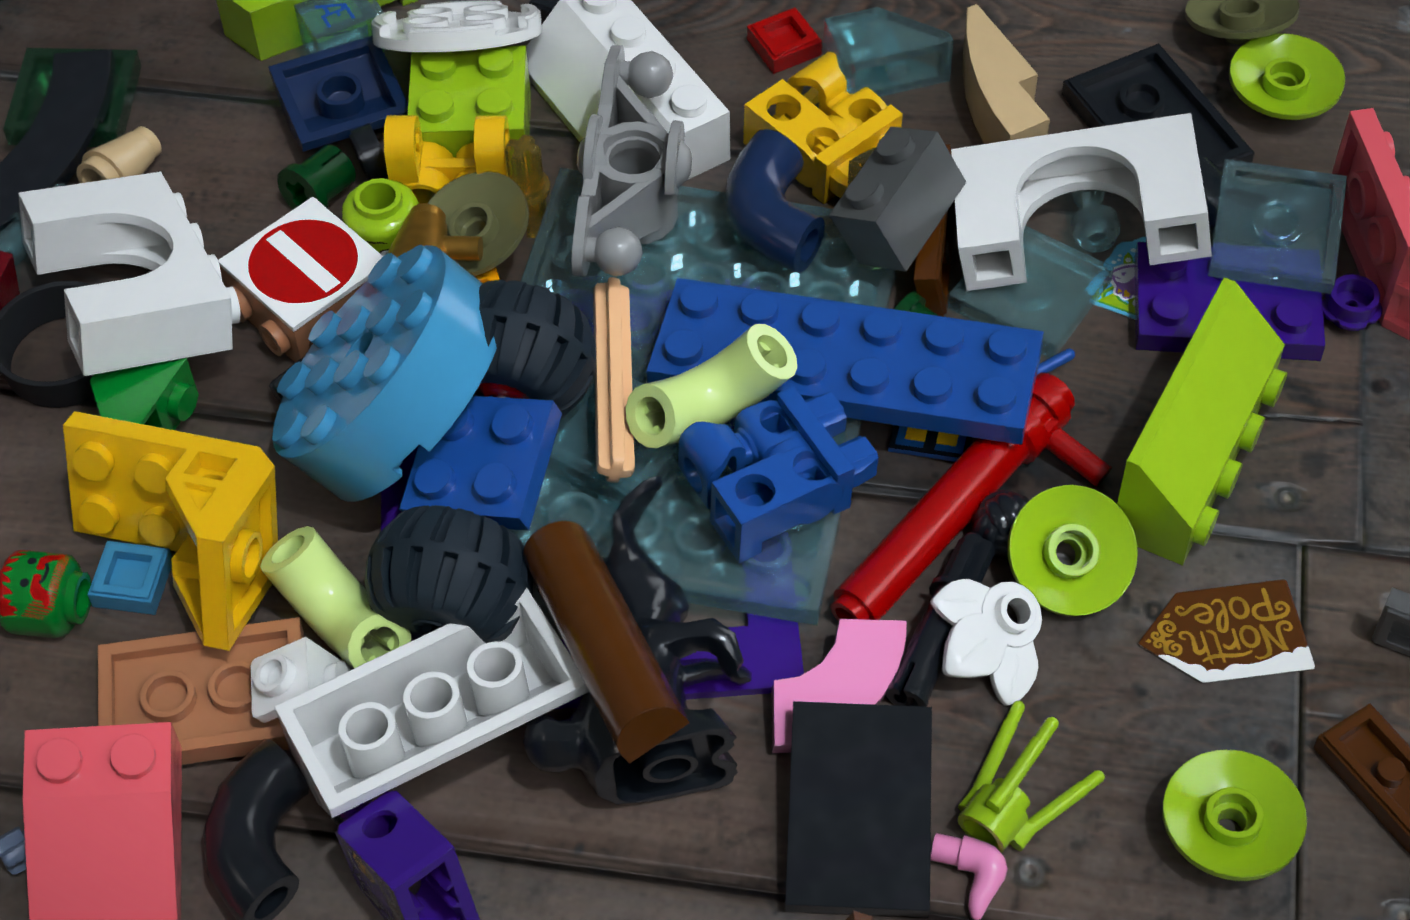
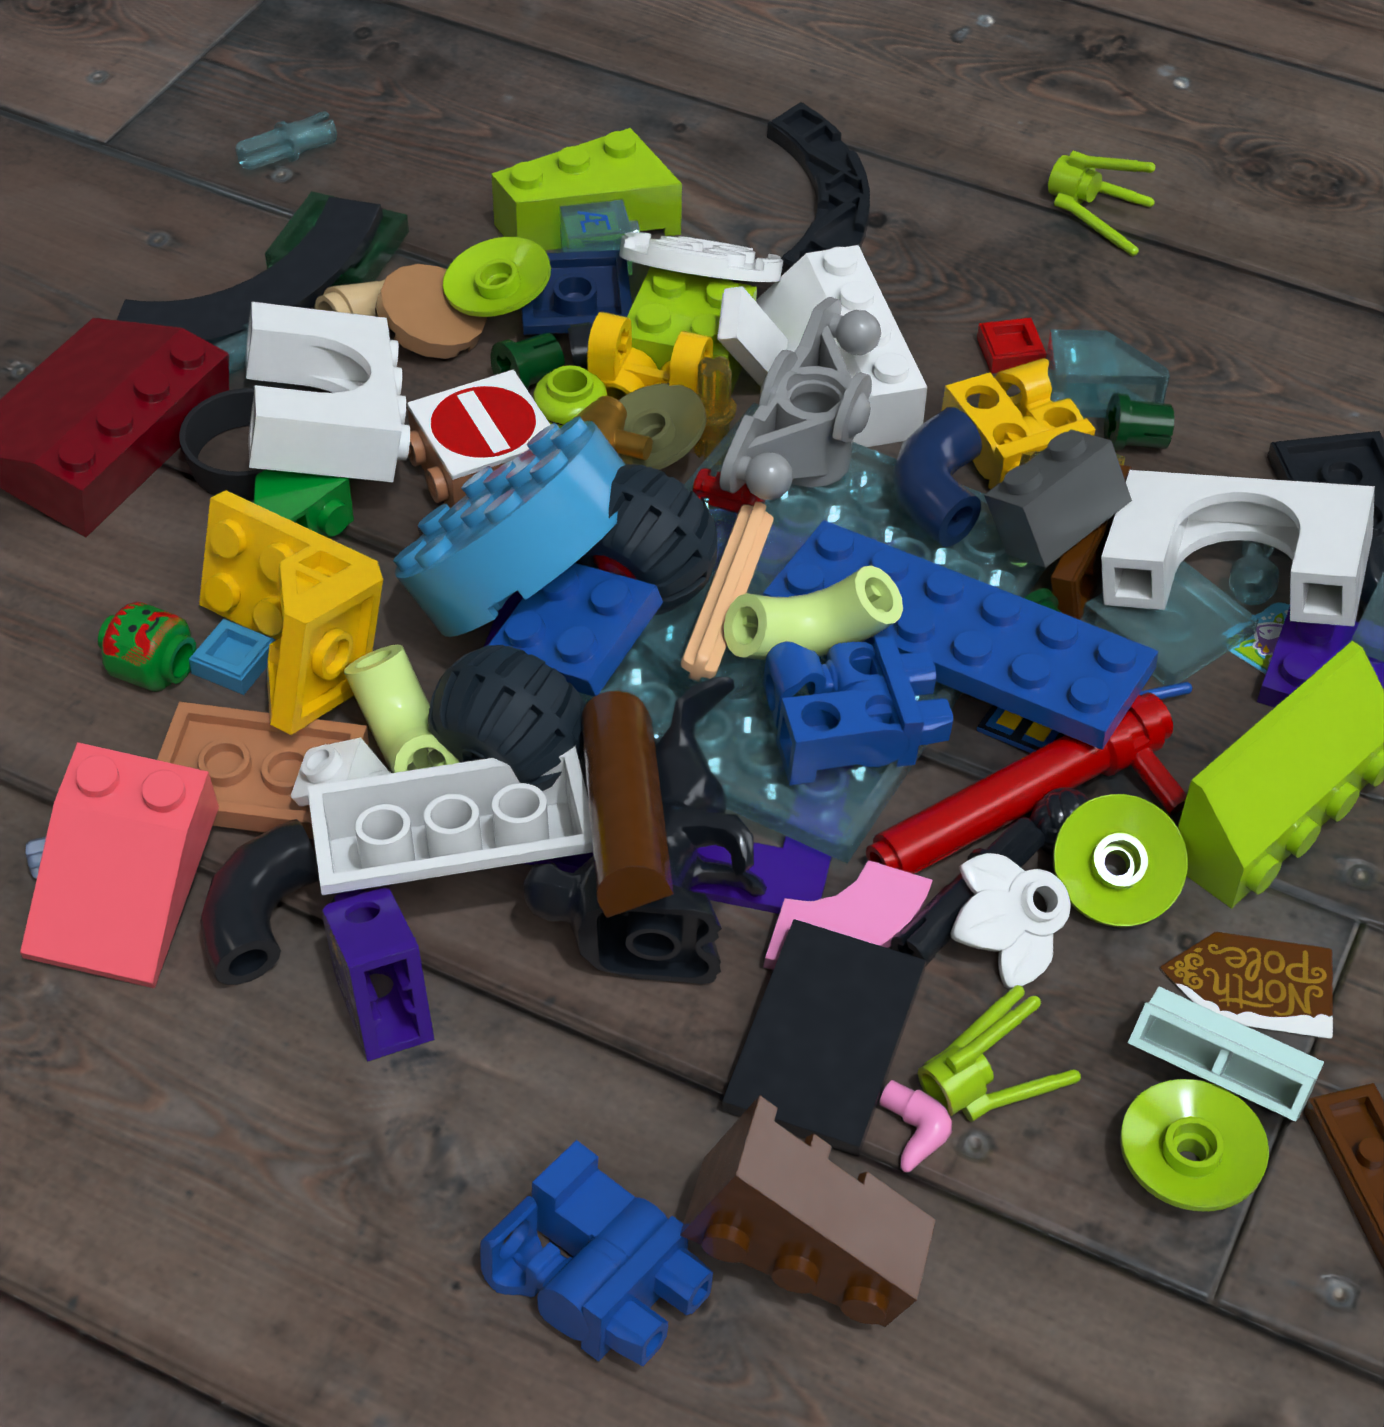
camera: 15 degrees right, 5 degrees down
tan slope [962,4,1050,144] -> none
none -> medium nougat tile [376,264,487,359]
none -> lime dish [443,237,551,317]
none -> red piece [693,468,765,514]
none -> white tile [717,286,788,386]
none -> dark green bush [1104,393,1175,451]
none -> light aqua piece [1128,986,1324,1122]

